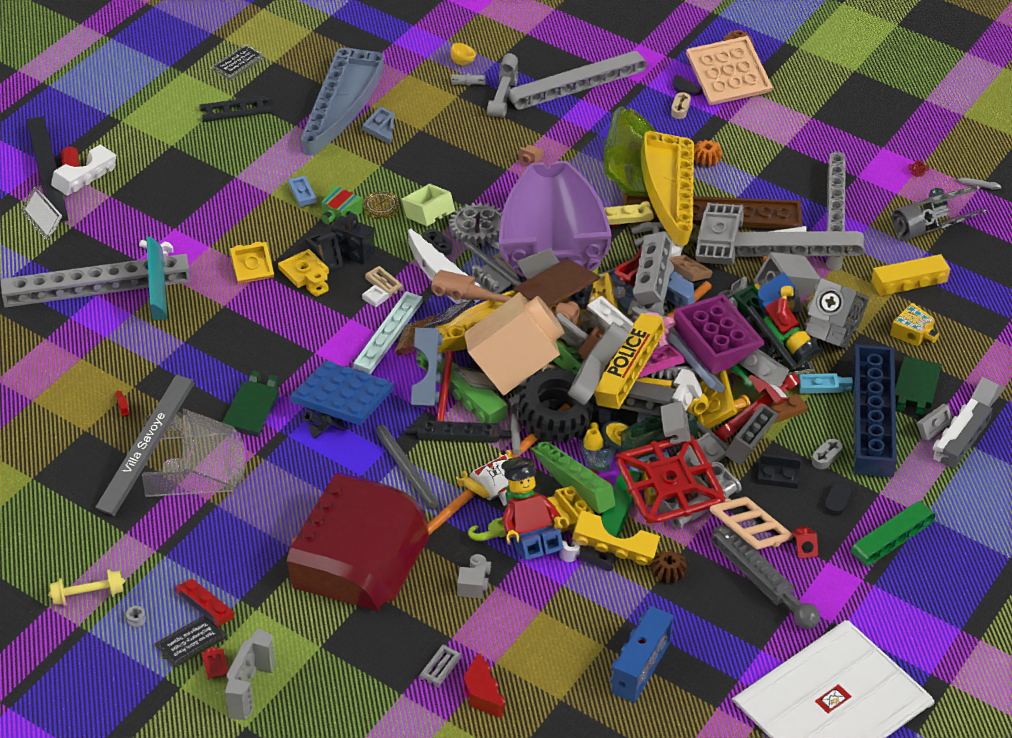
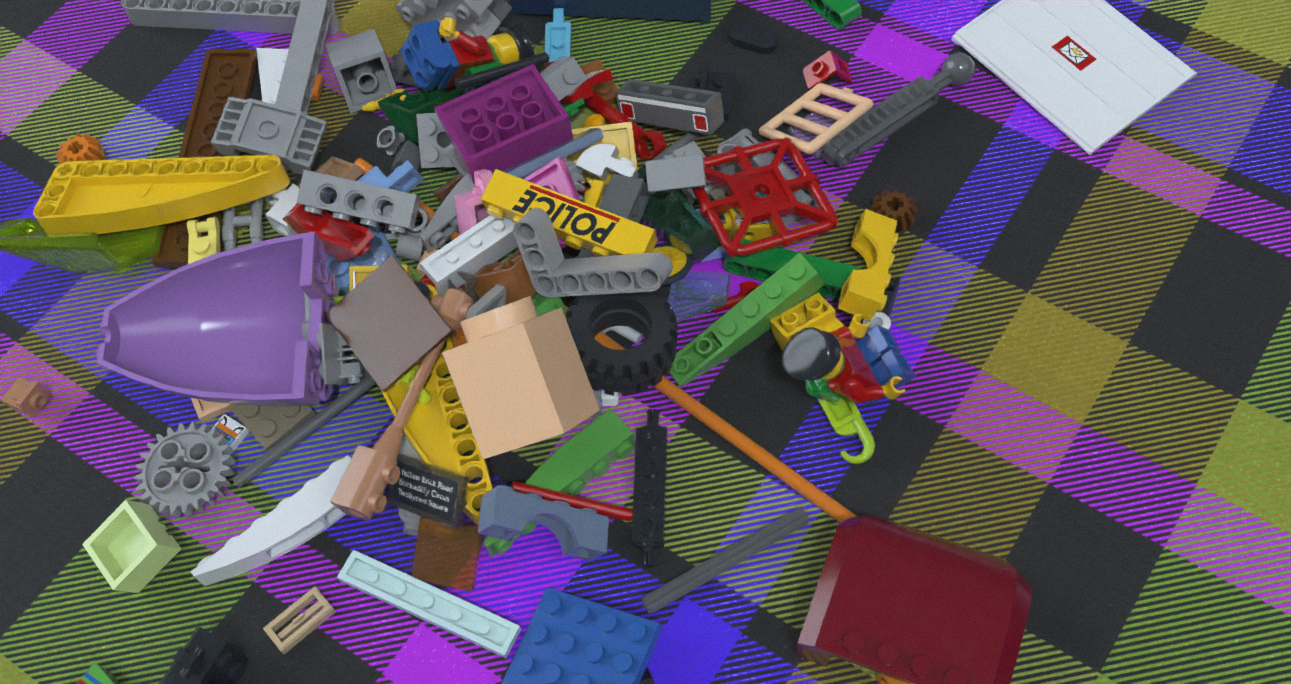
camera: 85 degrees left, 15 degrees up
white tile [362,285,389,307] -> none
clear yellow tile [363,191,399,219] -> none
light grey tile [420,645,461,688] -> none
black plate [423,229,452,256] -> none
clear smoke piece [454,366,512,393] -> none
torso [456,450,512,506] -> none
light grey brick [457,554,491,599] -> none
red slope [464,653,506,718] -> none
light grey hinge [471,258,520,294] -> none
light grey bar [510,414,521,455] -> none
yellow bar [583,422,603,451] -> none
blue brick [610,606,674,703] -> none
light grey slope [731,277,747,295] -> none
light grey beam [812,439,842,469] -> none

